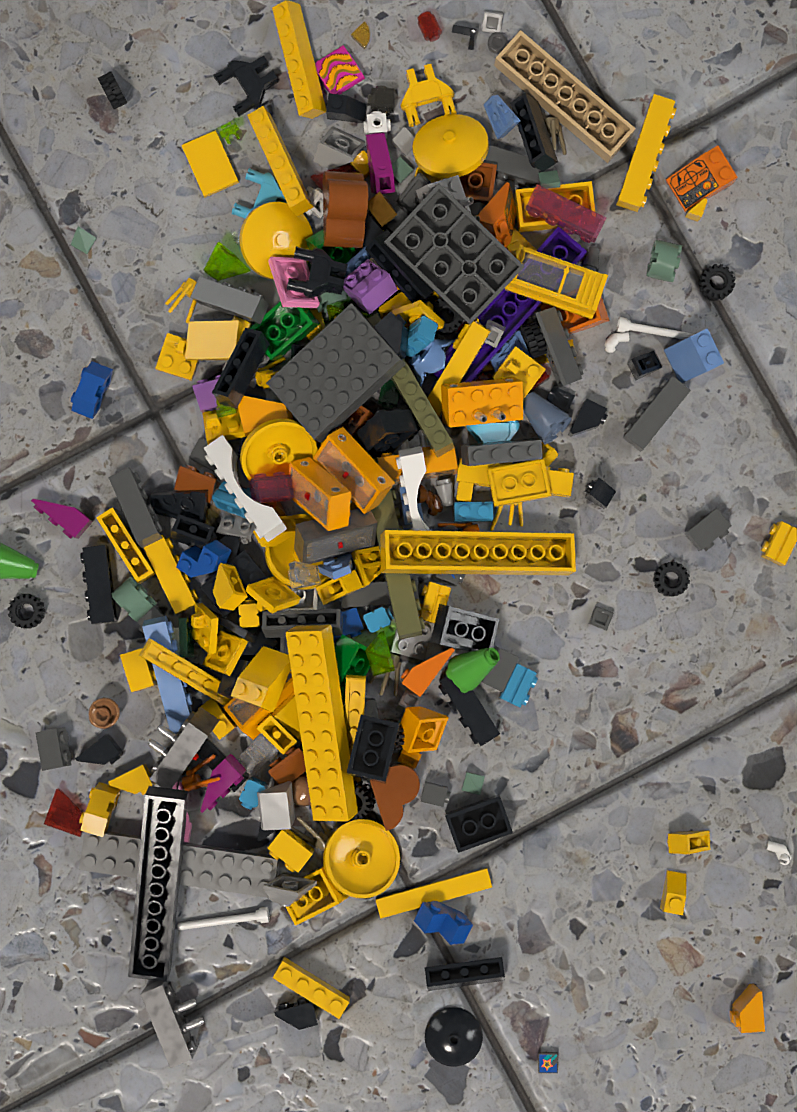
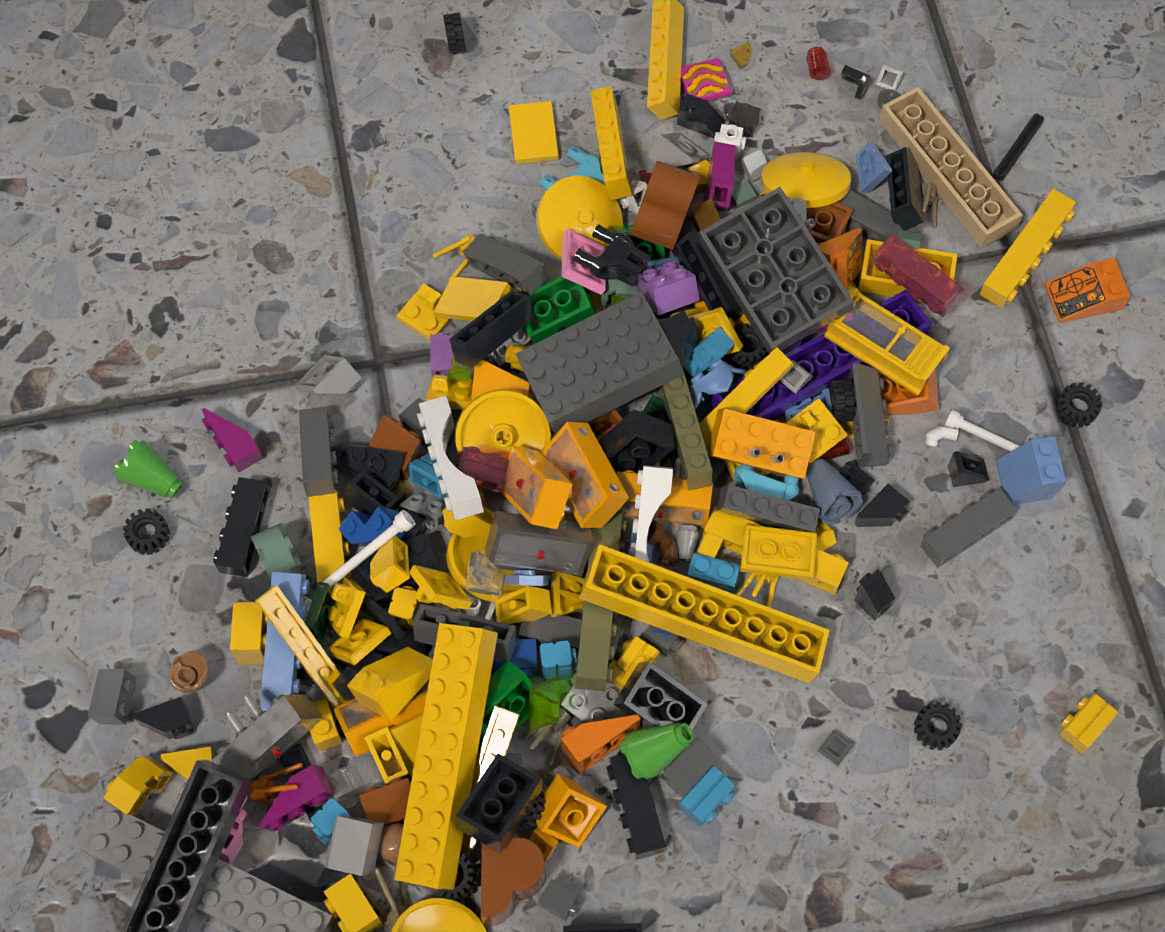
camera: 20 degrees right, 20 degrees down
clear red wing [44,788,83,837] -> none
blue brick [70,361,113,419] -> none
sand green slope [71,226,97,254] -> none
yellow brick [96,507,156,584] -> none
clear neon green slope [203,242,251,282] -> none
black connector [213,56,278,117] -> none
clear neon green tile [216,120,240,144] -> none
yellow connector [401,64,457,127] -> none
sand green slope [462,771,485,795] -> none
sand green brick [646,240,682,282] -> none
dark grey brick [684,508,732,551] -> none
yellow slope [685,198,708,222] -> none
none -> light grey slope [294,355,361,394]
none -> white piece [321,510,415,591]
none -> black axle [993,113,1044,181]

